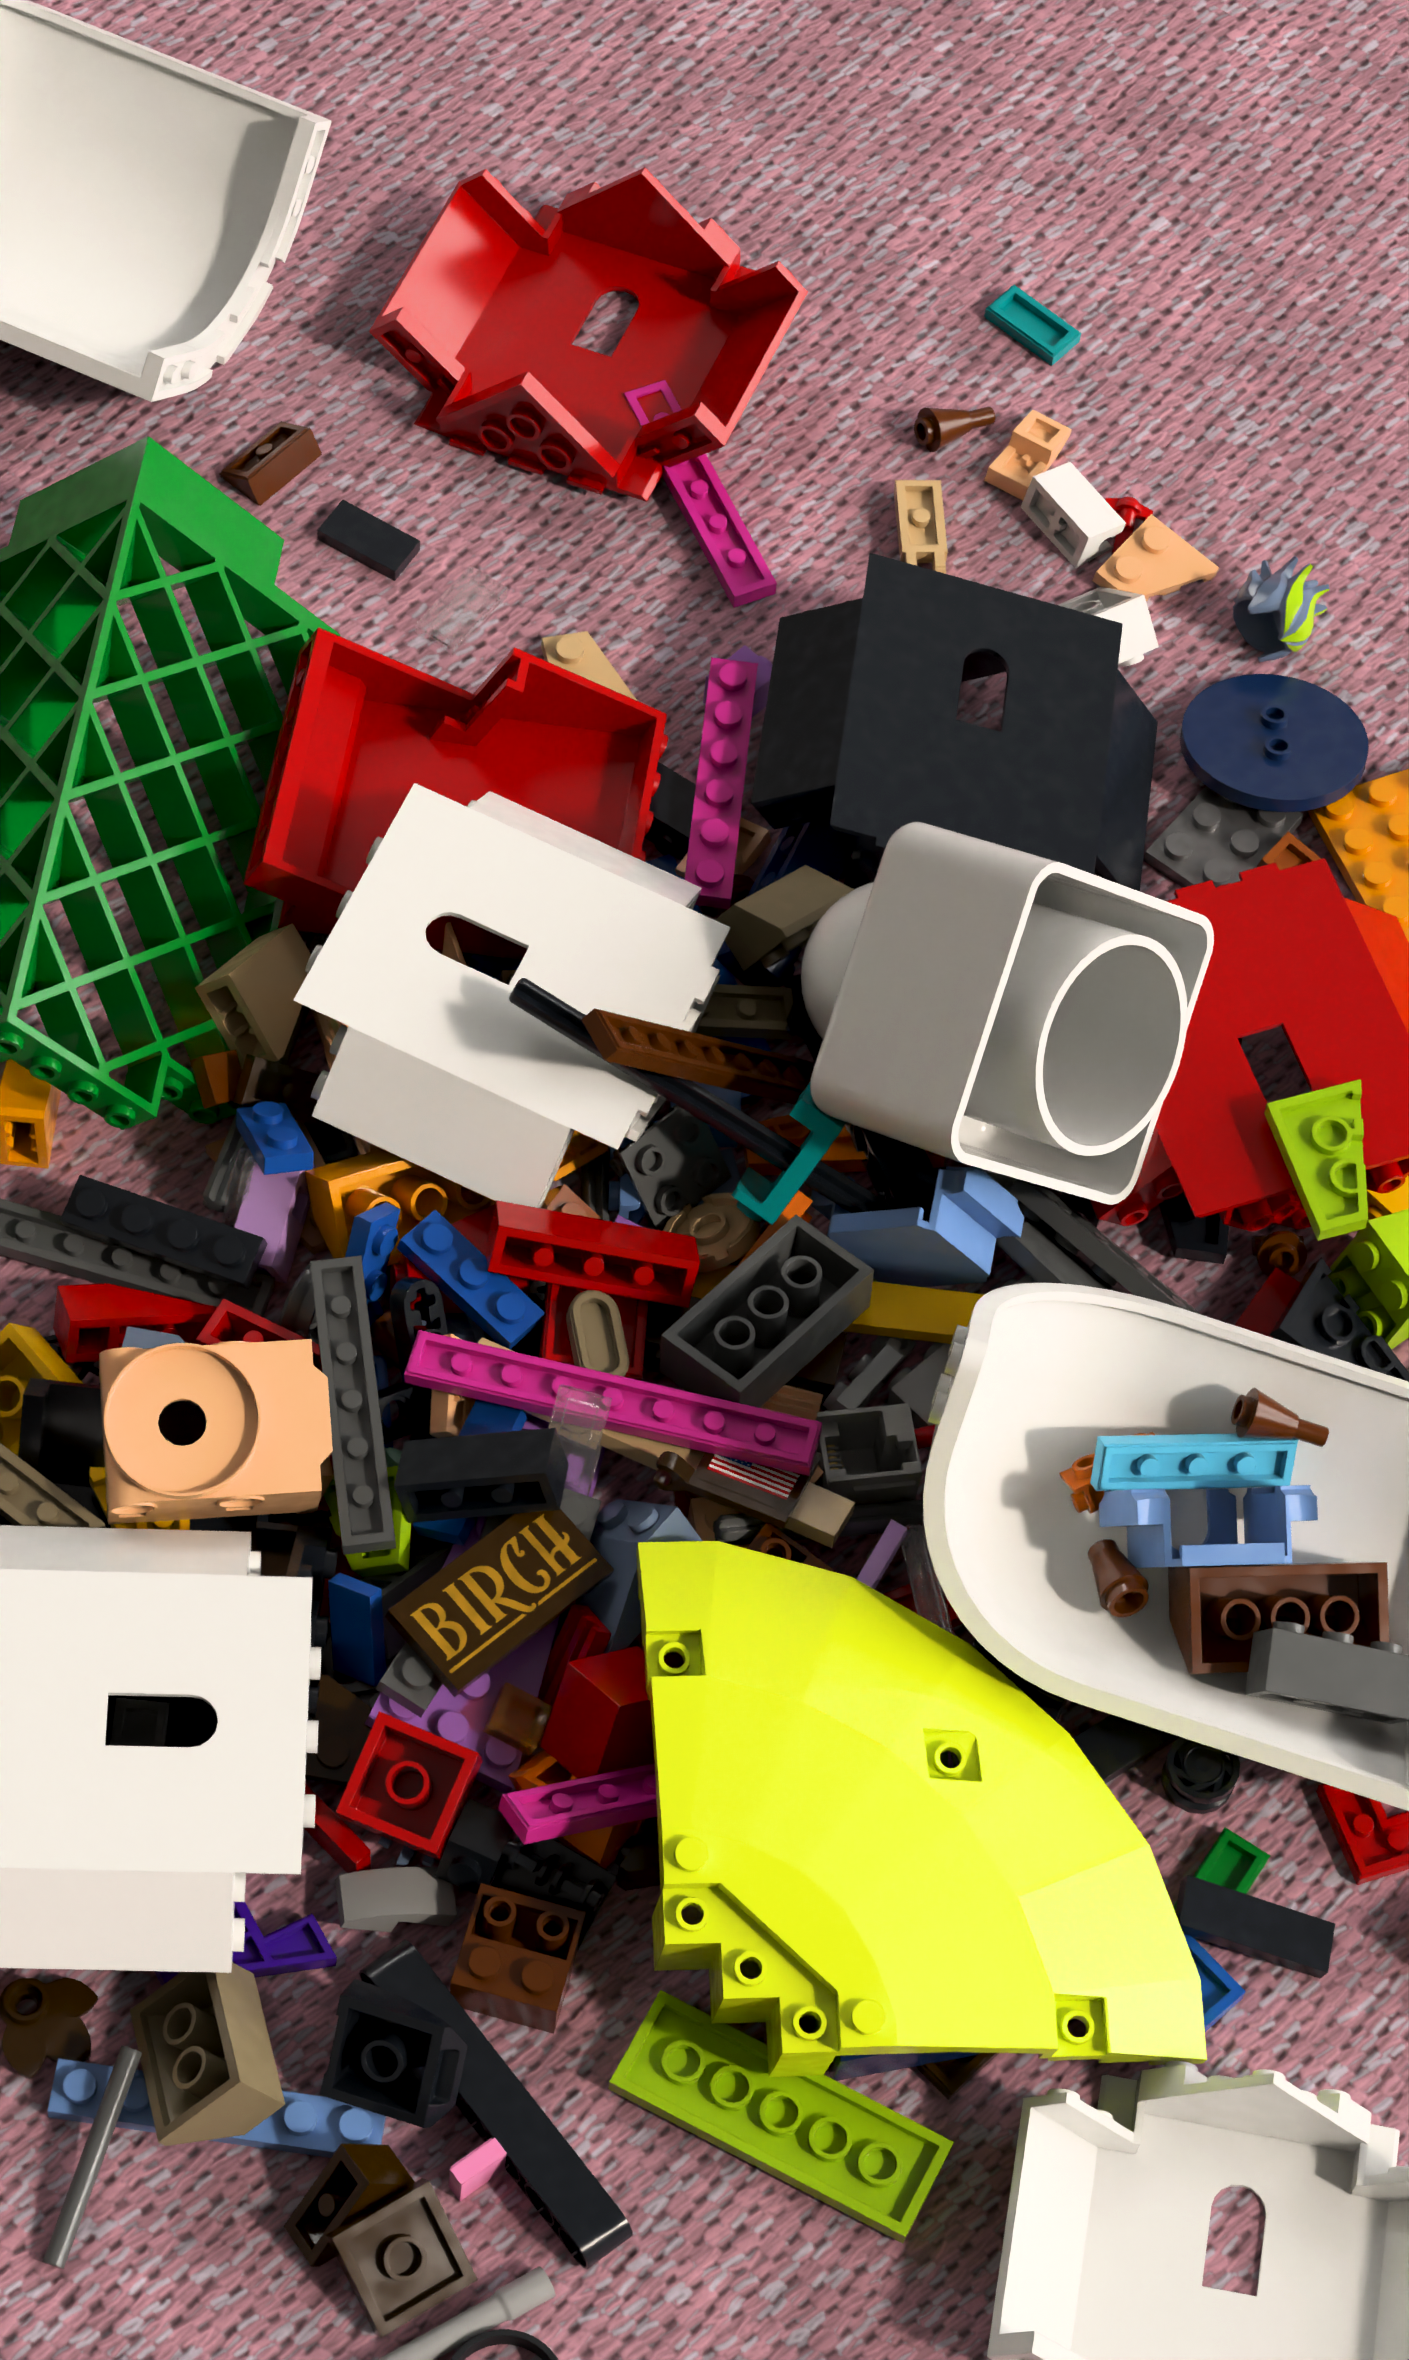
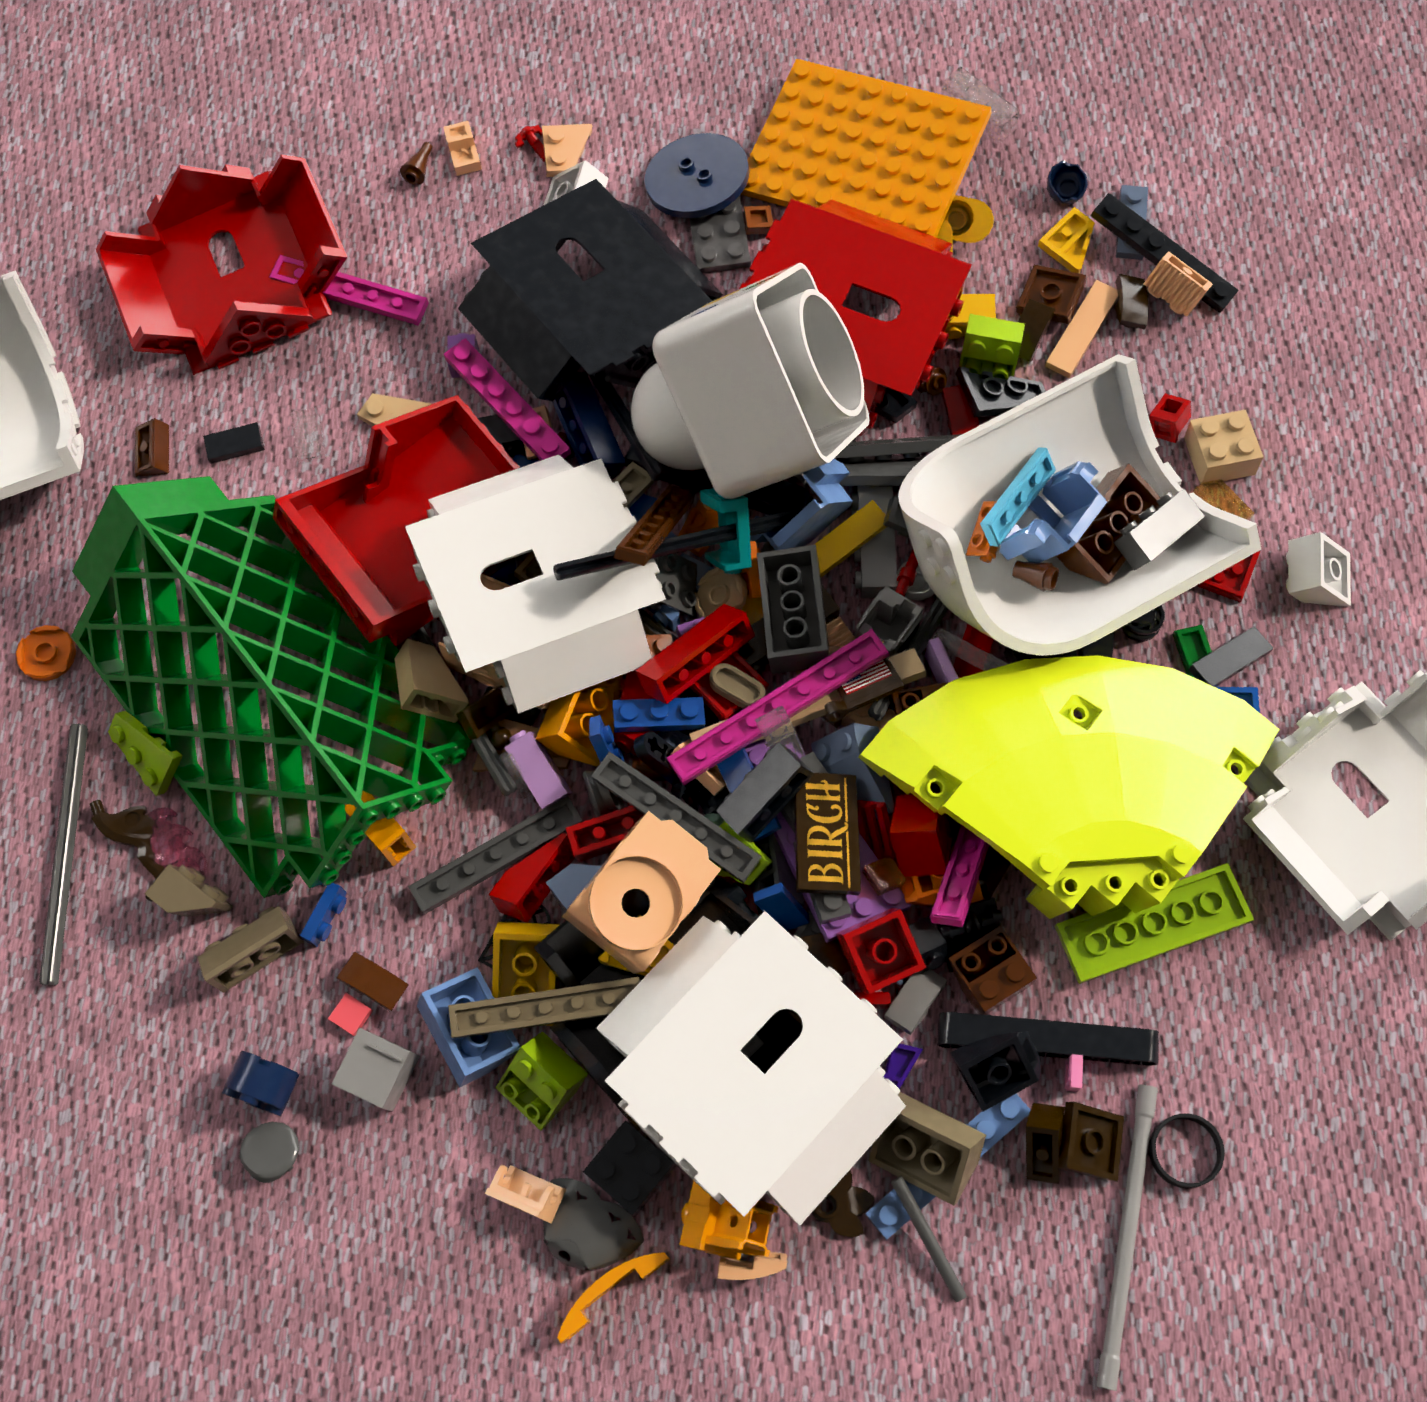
camera: 35 degrees left, 10 degrees up
black plate [60,1175,268,1290] -> none
reddish brown tile [190,1050,242,1109] -> none
blue plate [236,1101,314,1175] -> none
dark tan slope [716,865,854,971] -> none
light grey hinge [822,1335,917,1411] -> none
tan hinge [894,480,948,574] -> none
teal tile [984,285,1081,366] -> none
white hinge [1021,462,1126,568] -> none
reddish brown cone [1231,1388,1329,1447] -> none
sand blue hair [1233,556,1330,662] -> none
lime wing [1264,1079,1368,1241] -> none

